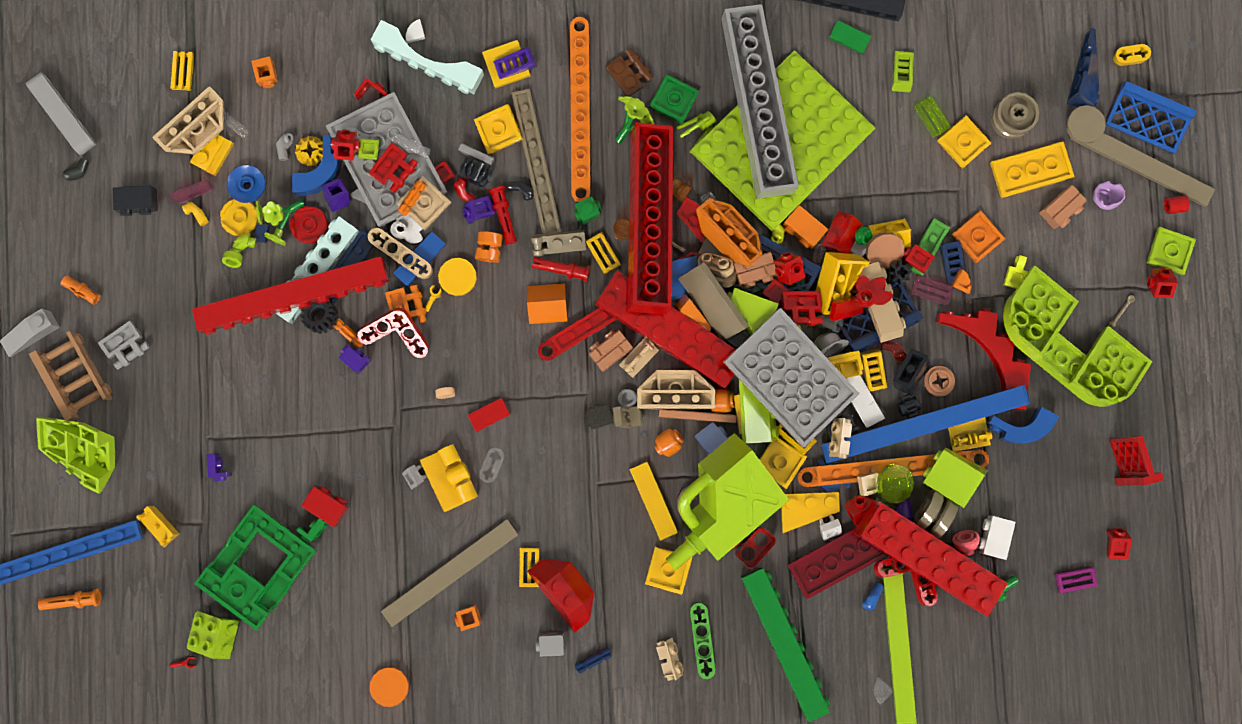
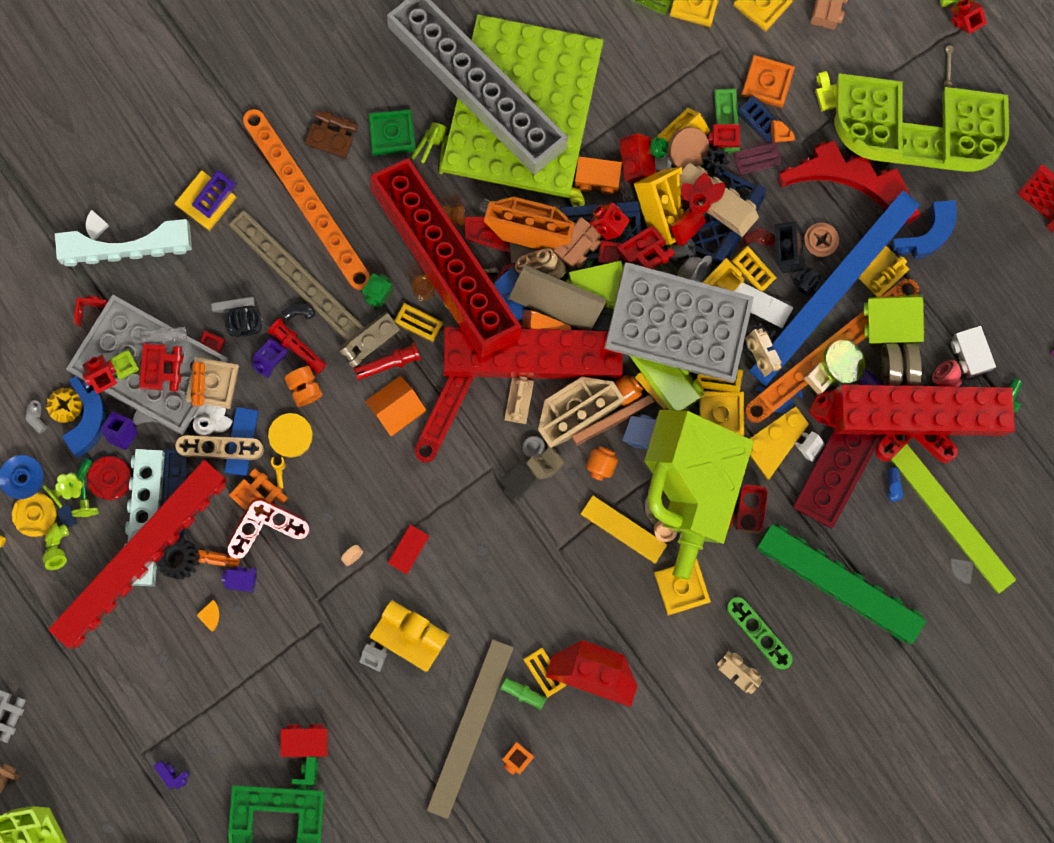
camera: 30 degrees left, 5 degrees down
red arm [454,178,476,202] -> none
yellow tile [474,104,523,155] -> none
clear beam [479,448,505,483] -> none
light grey brick [536,631,565,657] -> none
dark blue axle [575,648,612,673] -> none
nougat brick [588,330,633,372] -> none
lime plant [615,97,654,144] -> none
none -> light orange tile [197,600,220,632]
none -> bright green pin [500,677,547,710]
none -> light nougat tile [654,521,677,542]

